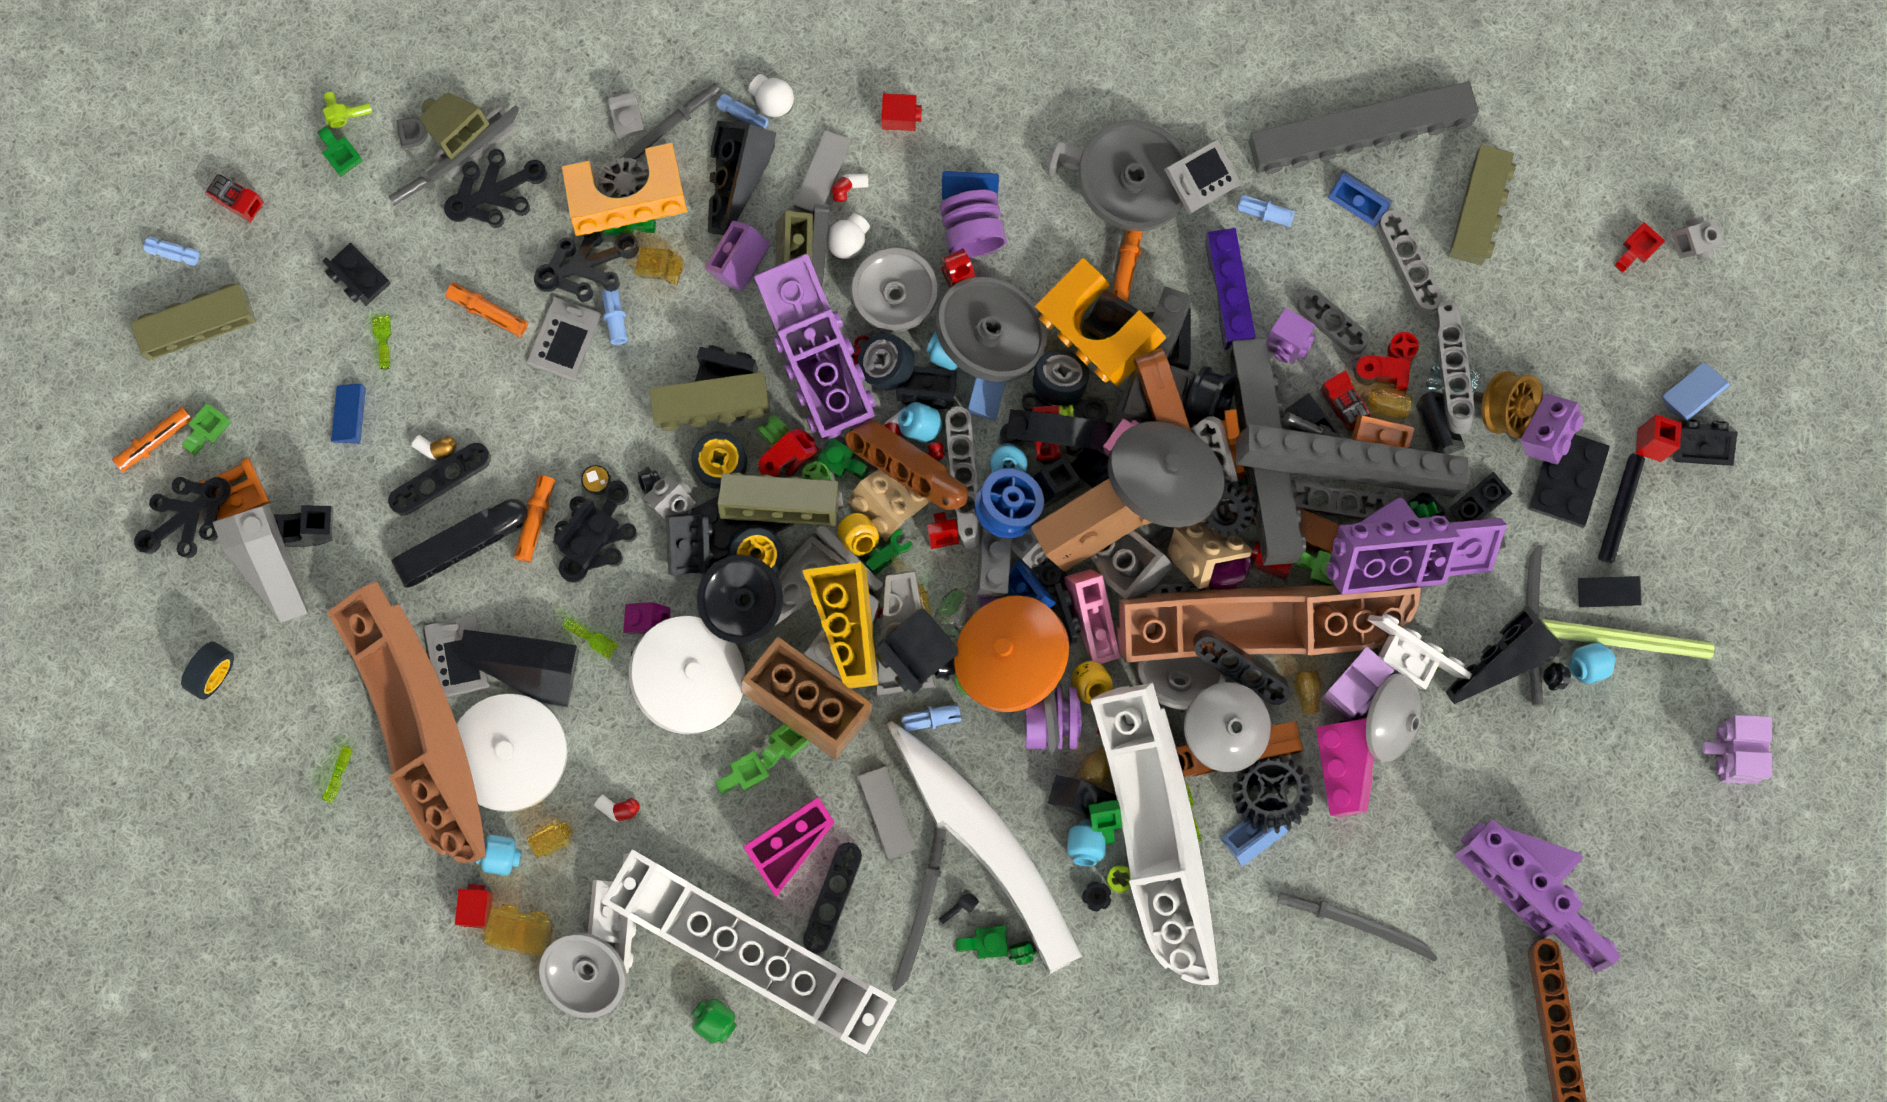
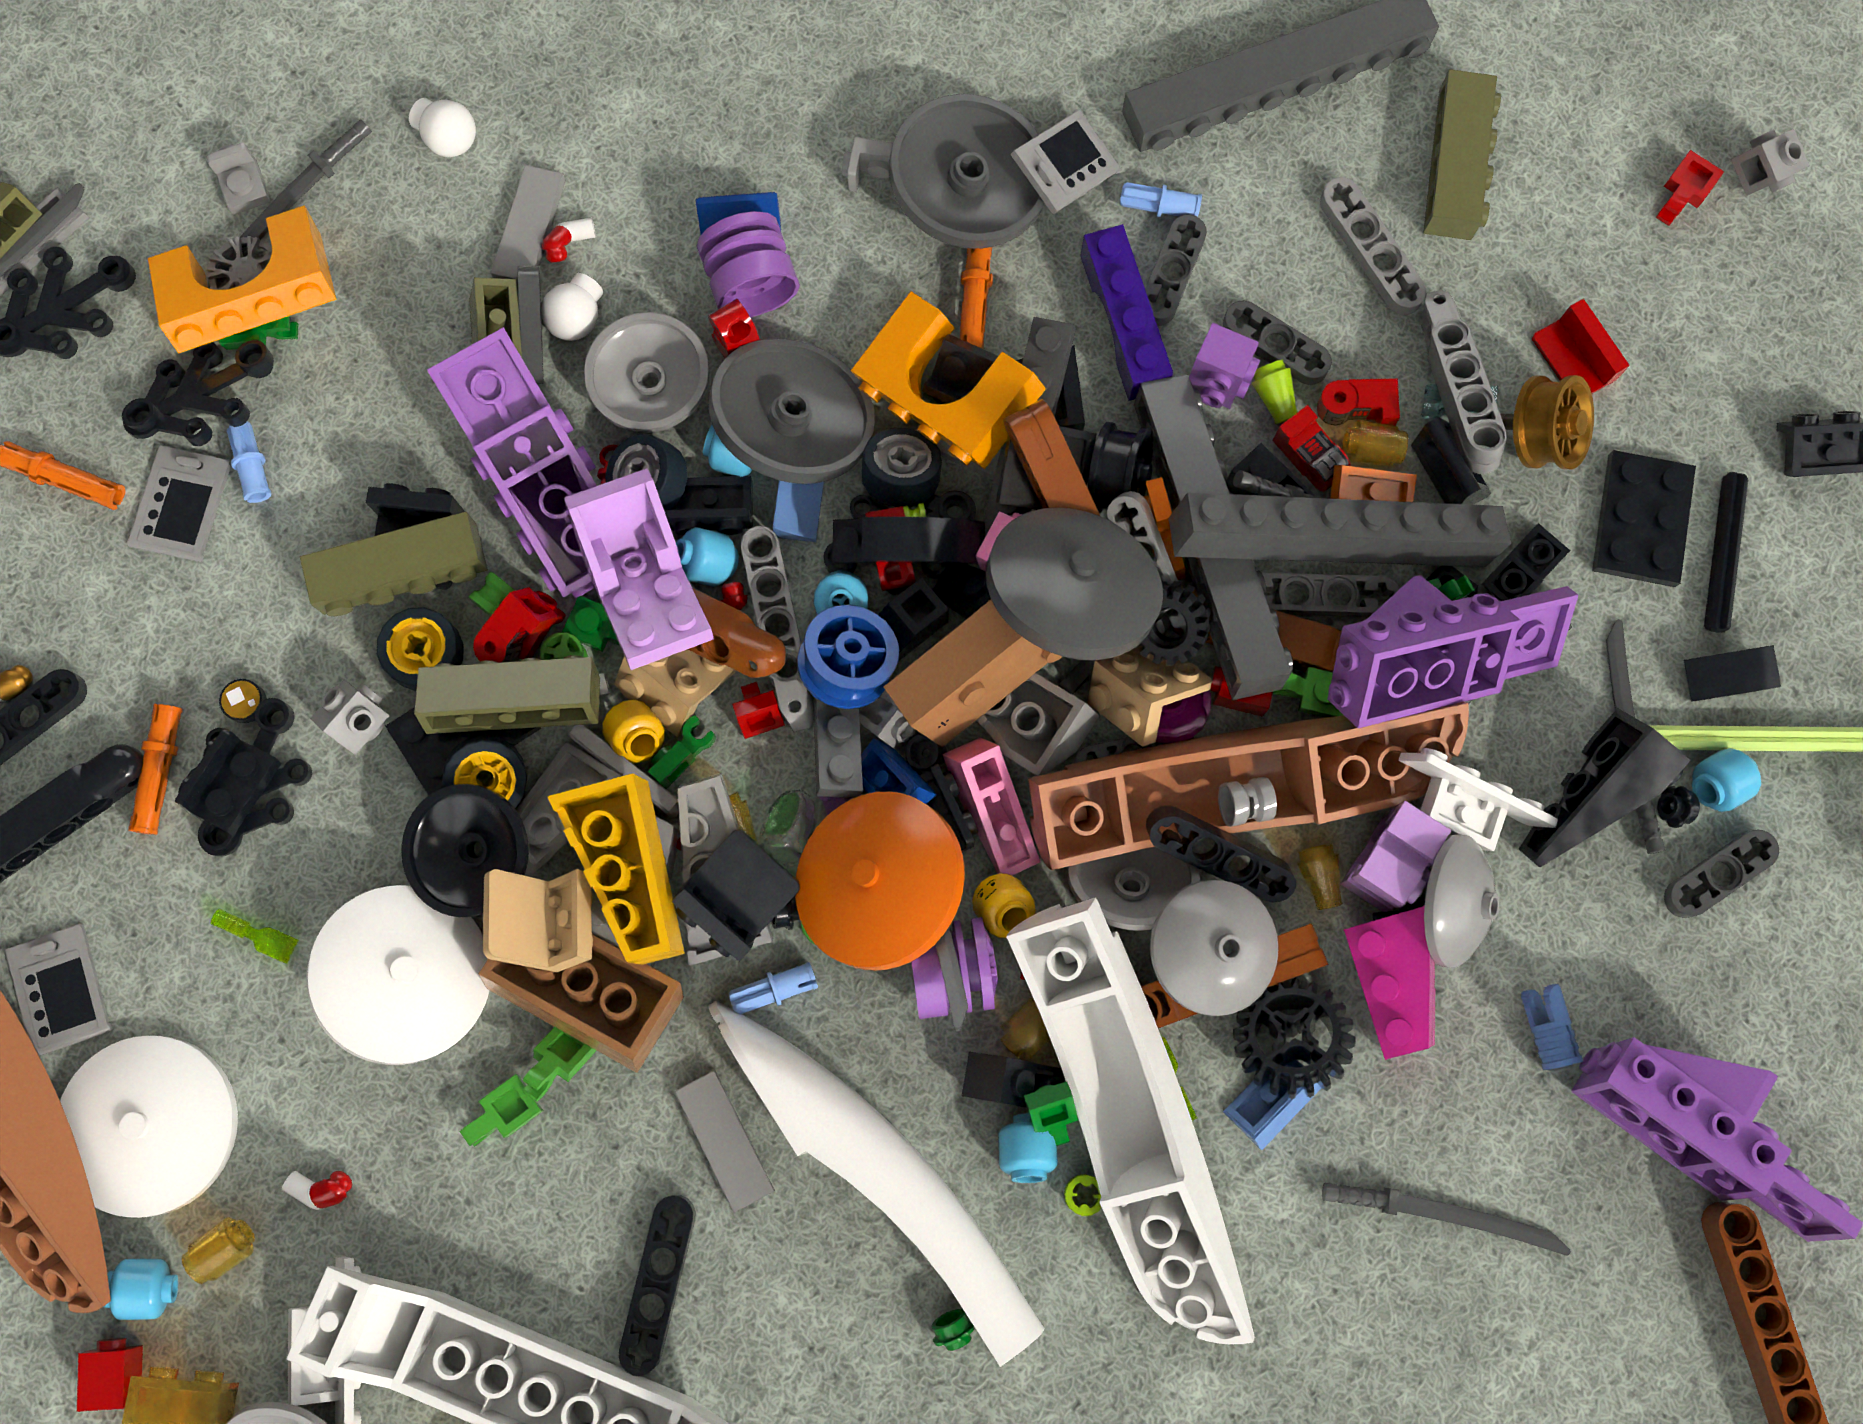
camera: 10 degrees left, 0 degrees up
black wedge [458,630,579,708] -> none
magenta bracket [623,602,671,634] -> none
clear yellow bracket [634,247,684,285] -> none
black plate [637,467,660,494] -> none
black bracket [666,513,714,575] -> none
medium lavender brick [704,221,771,292] -> none
black wedge [708,121,776,236] -> none
light blue axle [716,94,769,129] -> none
dark pink wedge [743,797,835,897] -> none
red brick [881,93,922,131] -> none
dark grey sword [893,828,947,991] -> none
black hand [939,894,979,924] -> none
green plate [955,926,1008,959] -> none
black plate [1082,882,1111,912] -> none
blue slope [1327,172,1393,227] -> none
red wheel [1387,332,1419,361] -> none
medium lavender brick [1521,393,1583,465] -> none
red brick [1635,414,1682,462] -> none
medium blue slope [1662,363,1730,421] -> none
none -> tan bracket [483,869,593,972]
none -> lavender bracket [564,468,714,670]
none -> dark grey beam [1145,214,1207,326]
none -> light grey wheel [1218,777,1277,827]
none -> lime cone [1251,359,1298,424]
none -> medium blue hinge [1521,984,1583,1071]
none -> red panel [1532,298,1630,394]
none -> dark grey beam [1664,830,1779,918]

